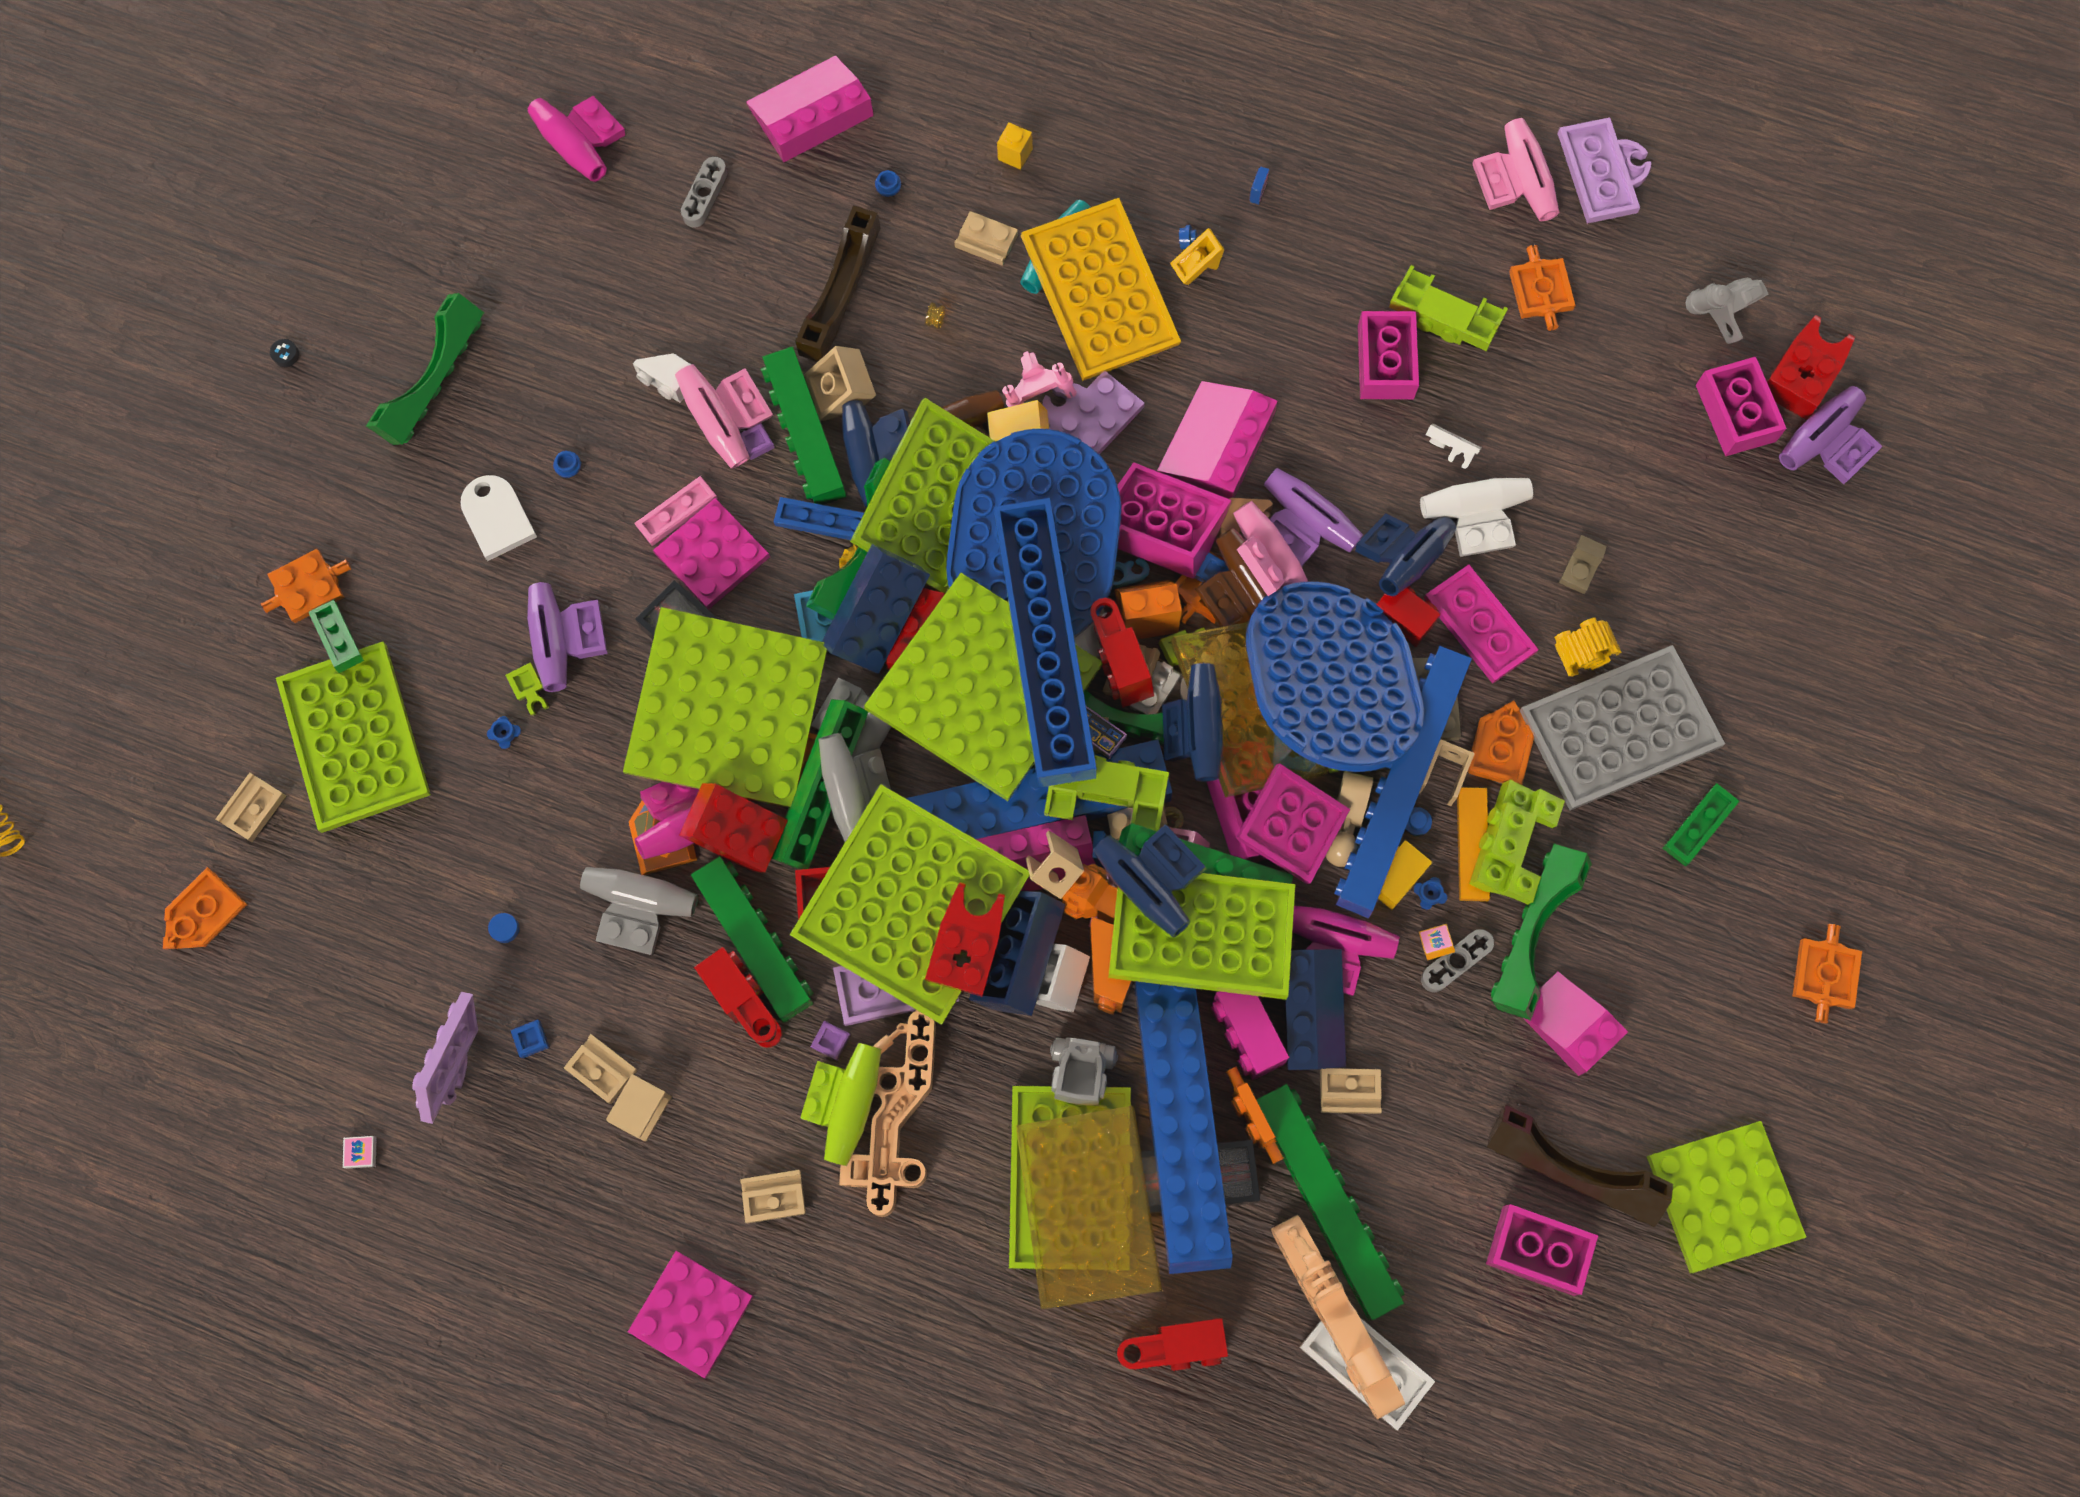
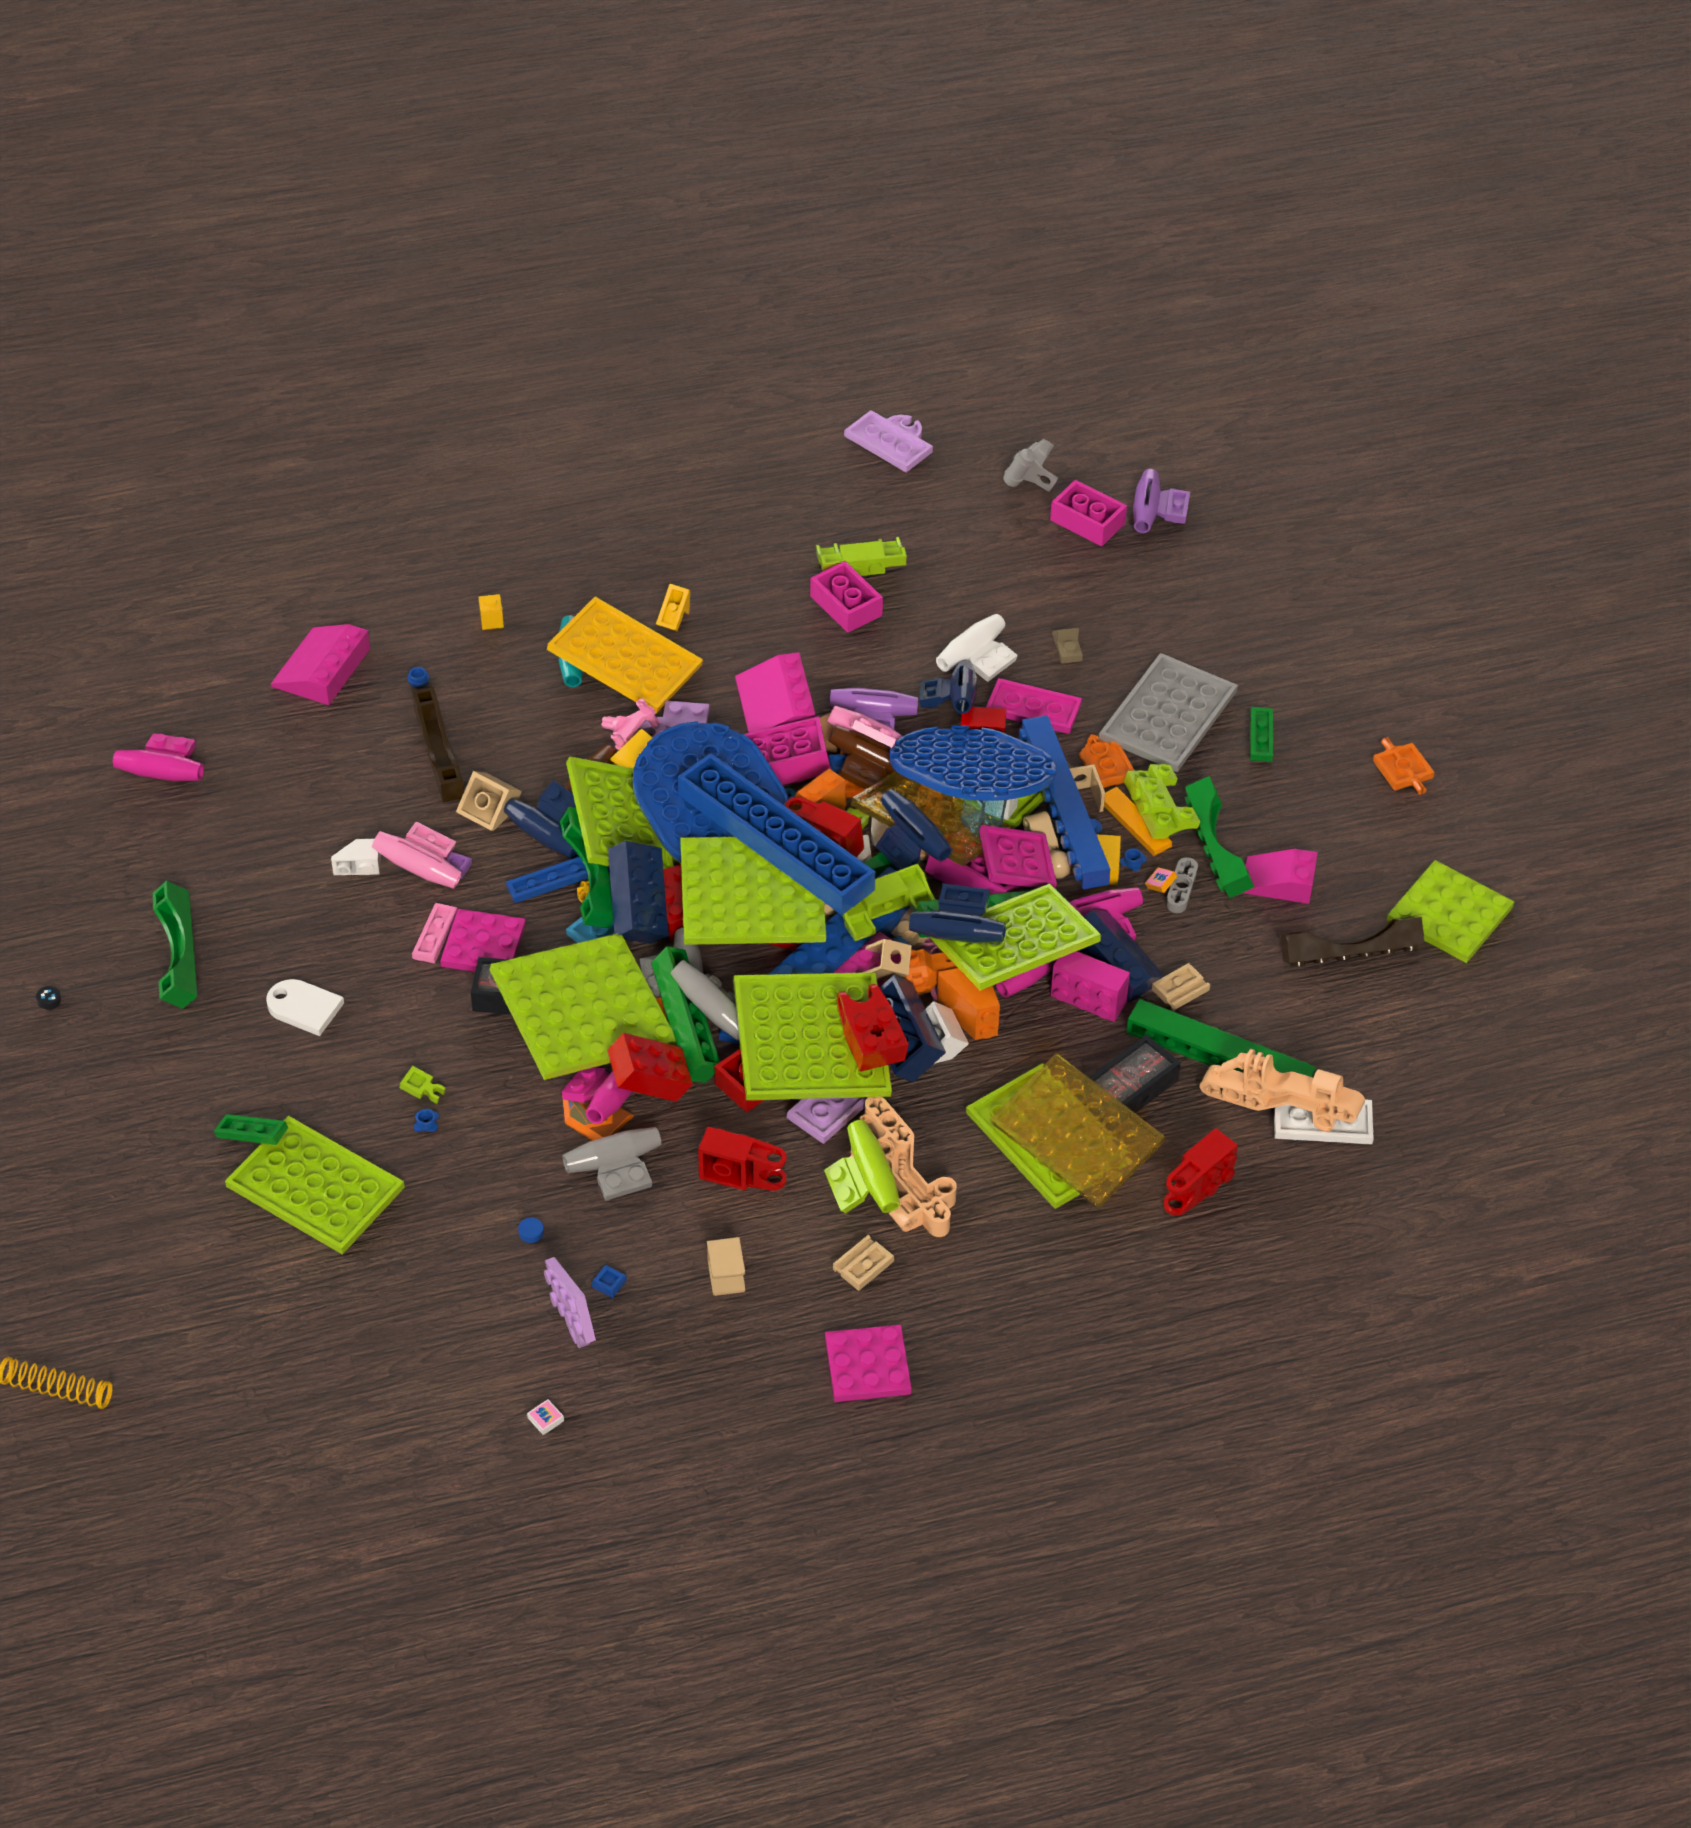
camera: 40 degrees left, 25 degrees down
orange tile [163,867,247,950] -> none
tan plate [216,773,286,842] -> none
orange plate [261,549,352,623] -> none
medium lavender plate [527,582,608,692] -> none
blue plate [553,451,581,478] -> none
tan plate [564,1034,638,1104] -> none
light grey beam [681,157,727,227] -> none
green brick [691,856,814,1023] -> none
green brick [760,346,846,505] -> none
medium lavender tile [810,1021,851,1061] -> none
clear yellow bush [925,303,945,329] -> none
tan plate [955,211,1018,266] -> none
light grey piece [1050,1037,1118,1105] -> none
blue brick [1135,981,1233,1274] -> none
blue plate [1179,225,1198,250] -> none
orange plate [1226,1067,1284,1164] -> none
blue tile [1250,167,1269,205] -> none
white plate [1426,424,1482,469] -> none
bright pink plate [1473,118,1559,221] -> none
dark pink brick [1486,1204,1598,1296] -> none
orange plate [1509,245,1575,331] -> none
yellow brick [1554,618,1622,677] -> none
red brick [1767,315,1855,420] -> none

